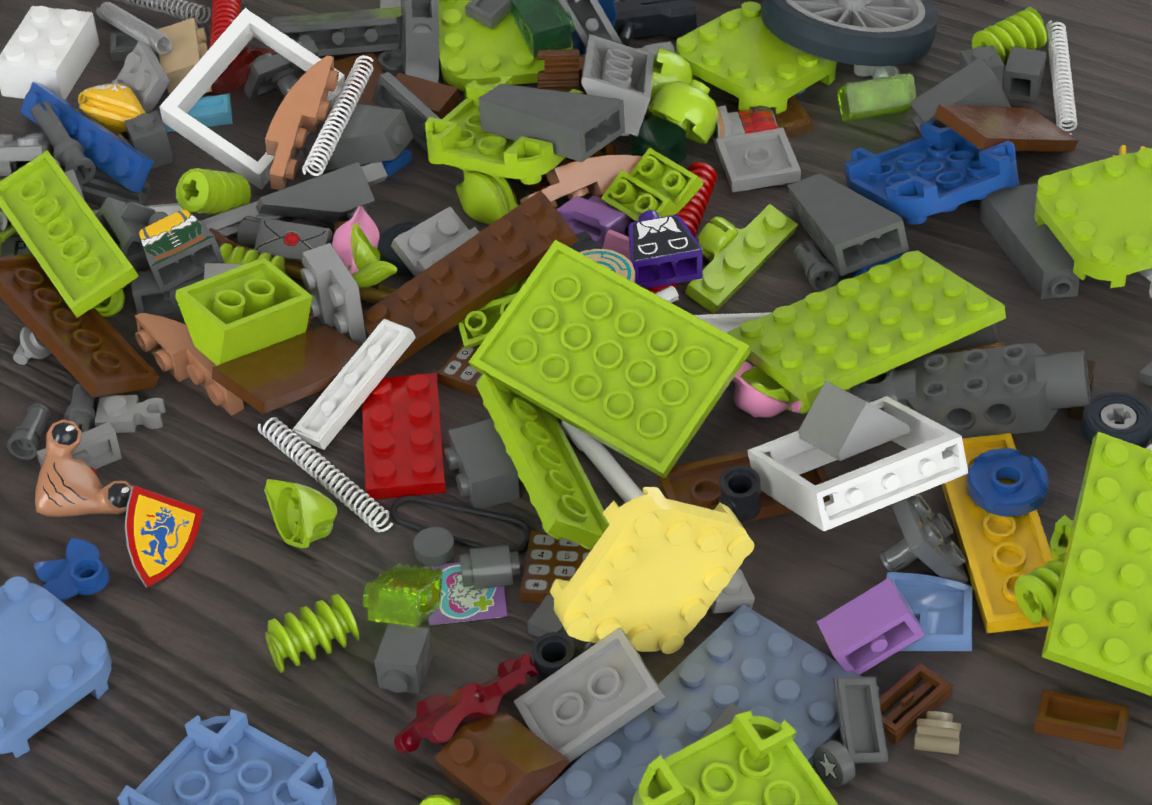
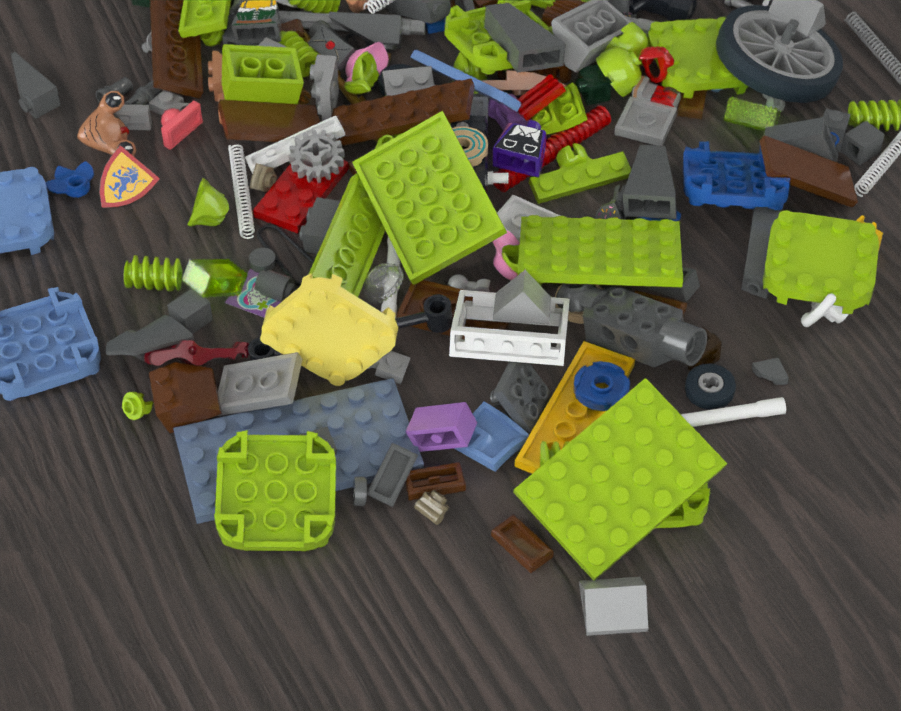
camera: 30 degrees right, 5 degrees up
none -> dark grey panel [106,315,194,361]
none -> coral tile [161,101,203,150]
none -> dark tan plate [249,163,277,192]
none -> light grey gear [288,130,345,183]
none -> clear hat [364,263,404,304]
none -> medium blue tile [411,50,521,112]
none -> light grey arm [448,274,490,292]
none -> red tile [517,74,566,121]
none -> dark grey tile [595,200,625,220]
none -> red piece [639,46,674,83]

